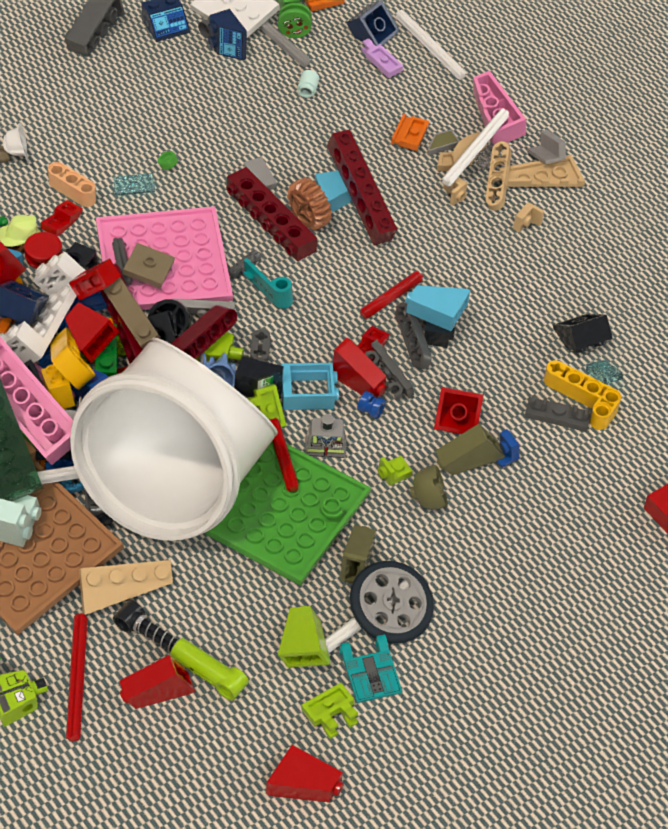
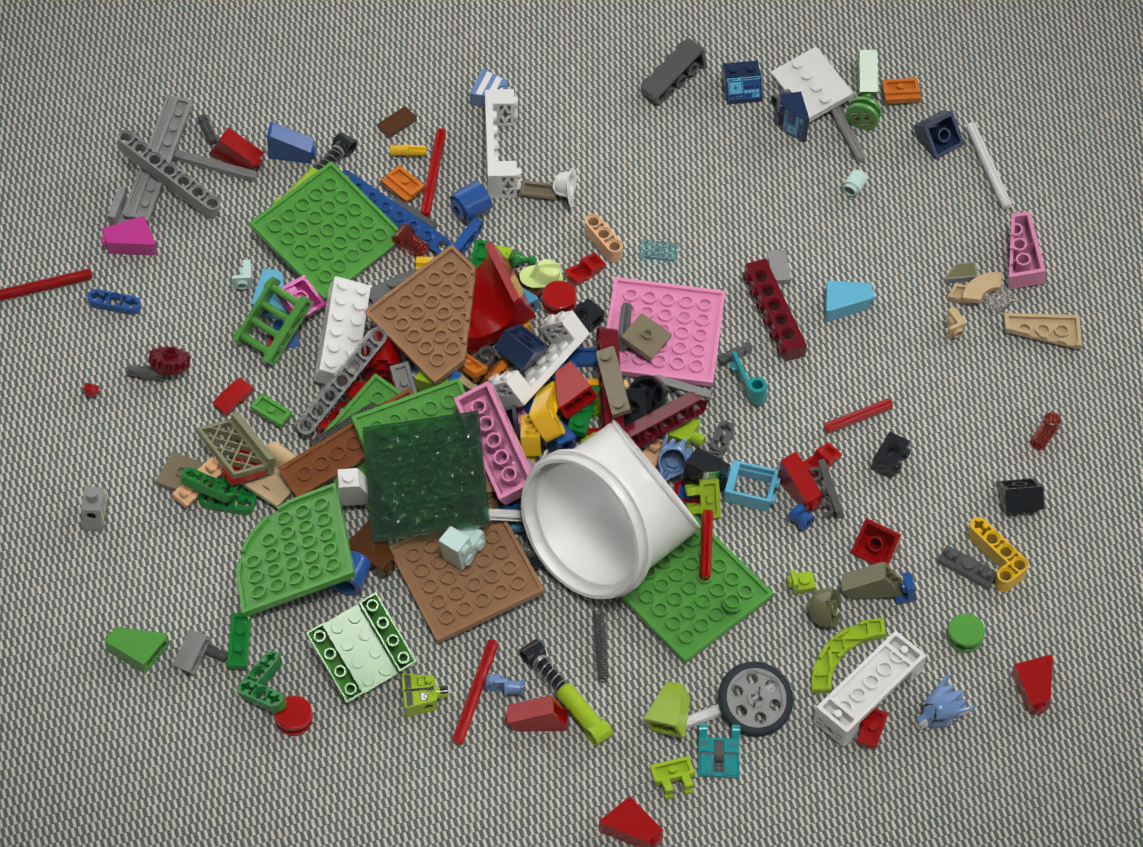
camera: 20 degrees right, 5 degrees up
red brick [69,258,121,300] -> none
tan wing [79,560,173,615] -> none
bright green tile [158,151,178,170] -> none
nougat gear [287,177,332,231] -> none
light grey torso [305,414,346,458] -> none
dark red brick [327,129,397,245] -> none
olive slope [340,525,376,584] -> none
lavender plate [361,39,403,78] -> none
orange plate [391,114,429,151] -> none
dark grey beam [395,302,432,369] -> none
medium azure slope [405,285,471,331] -> none
white axle [442,108,509,187] -> none
tan beam [486,141,512,211] -> none
tan bracket [513,202,544,232] -> none
light grey panel [527,130,566,164] -> none
clear light blue plate [586,360,623,384] -> none
none -> medium blue connector [485,674,525,697]
none -> dark grey piece [592,610,609,683]
none -> lime tile [811,618,886,694]
none -> white plate [813,630,926,747]
none -> red plate [856,708,888,750]
none -> medium blue piece [915,674,975,730]
none -> bright green head [947,613,985,653]
none -> clear red piece [1030,412,1061,450]

